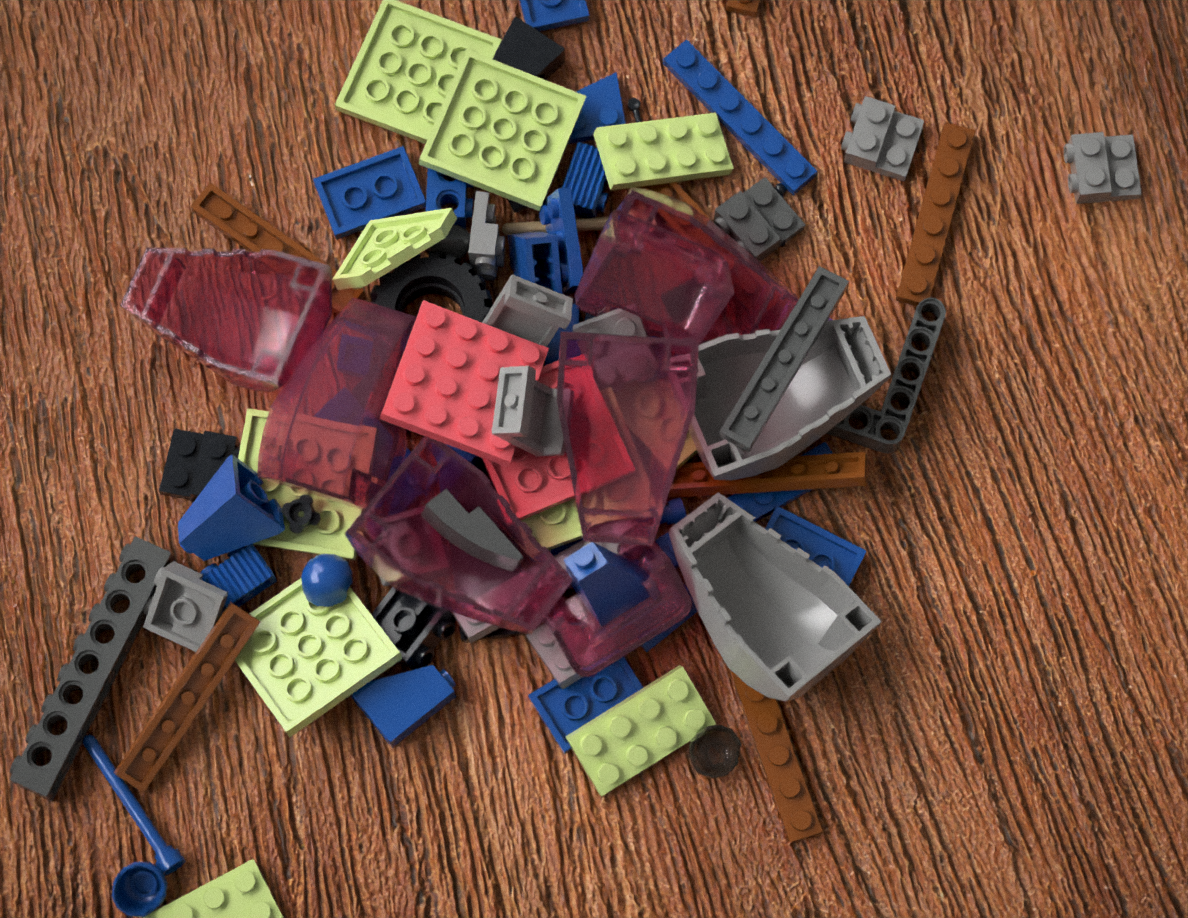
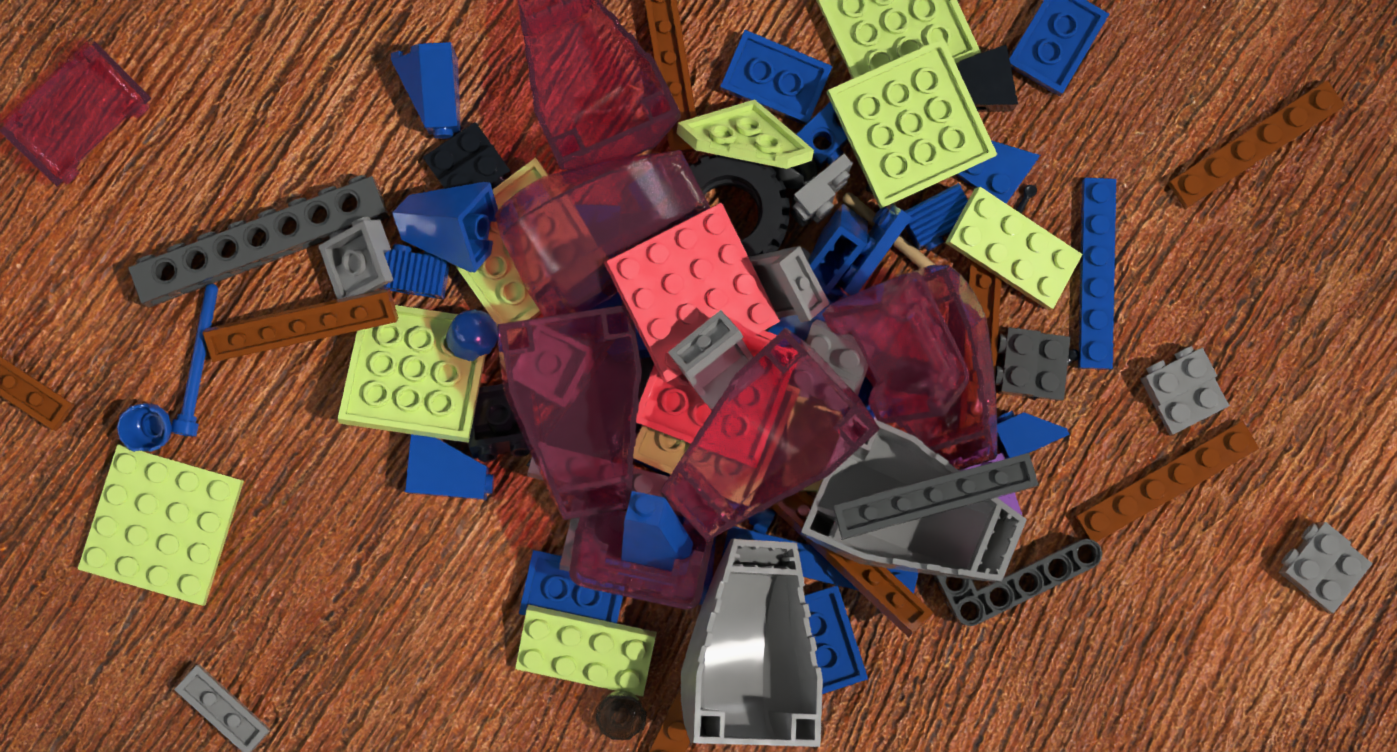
camera: 40 degrees right, 10 degrees up
black plate [282,494,321,534] -> none
dark grey slope [421,489,523,572] -> none
none -> blue slope [391,42,461,139]
none -> blue slope [992,410,1070,459]

